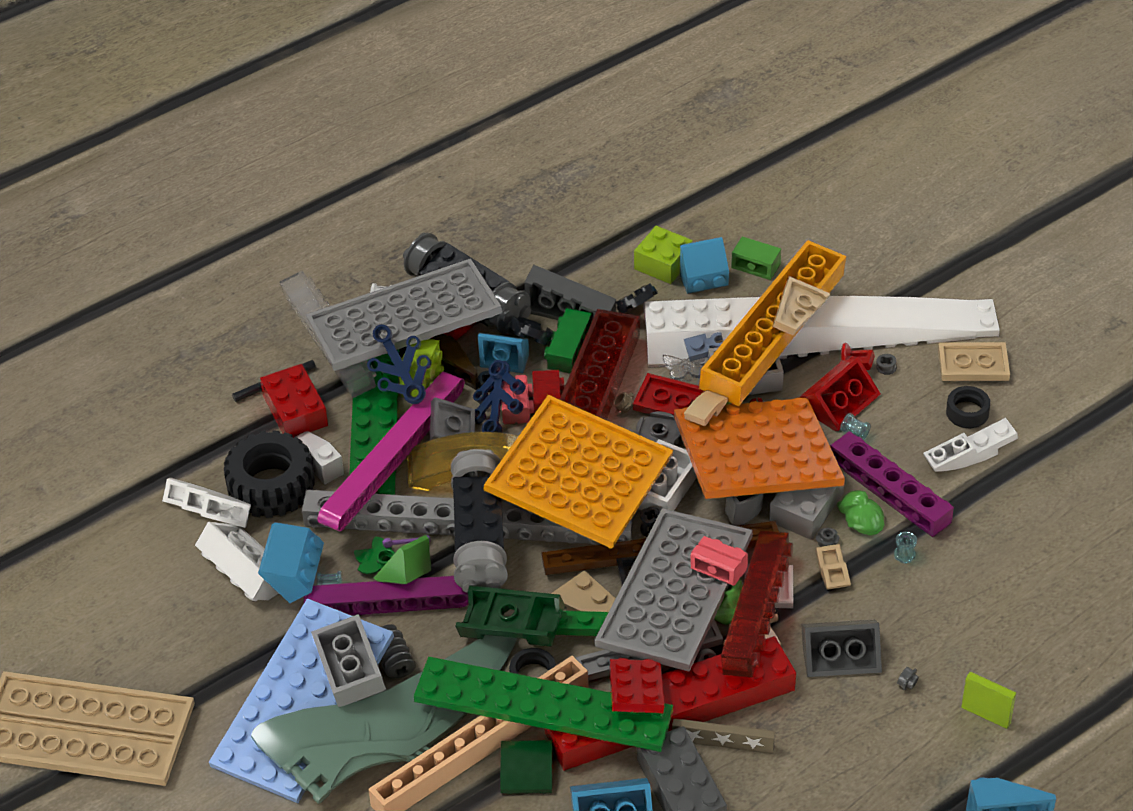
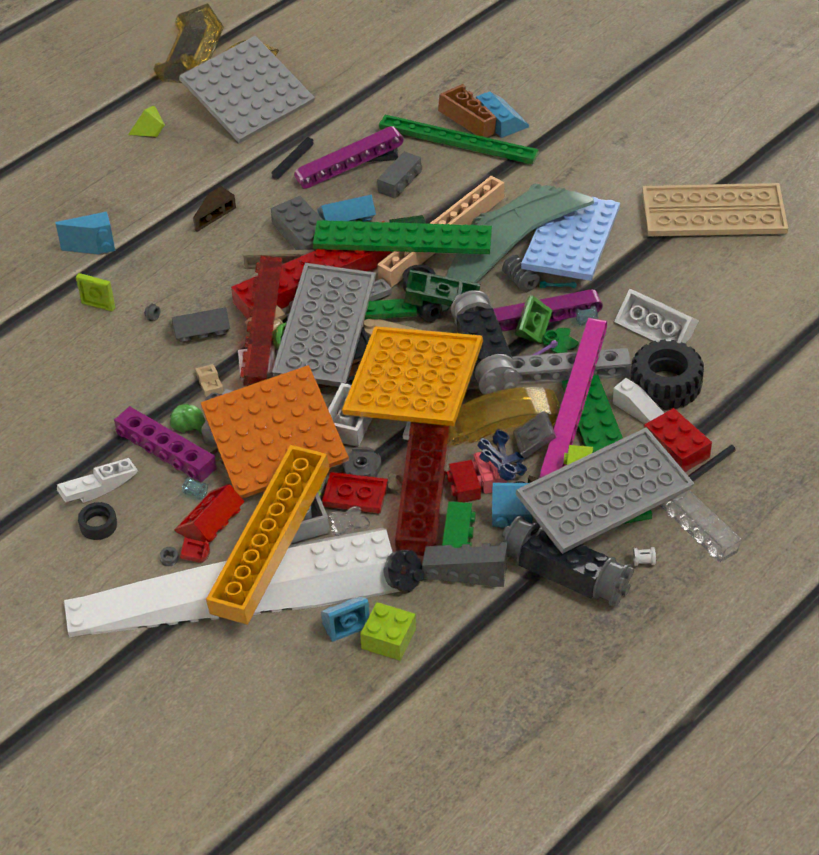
camera: 170 degrees right, 0 degrees up
white slope [162,478,251,528] -> none
dark azure slope [258,522,324,603] -> none
light grey brick [311,614,386,707] -> none
dark blue plant [367,324,432,404] -> none
black plate [509,316,554,345] -> none
red plate [609,658,664,713] -> none
sand blue plate [684,332,723,362] -> none
tan slope [684,390,728,426] -> none
coral brick [691,536,748,586] -> none
bright green brick [731,236,781,280] -> none
tan wing [772,276,830,335] -> none
clear light blue bush [894,532,917,563] -> none
tan plate [938,342,1010,381] -> none

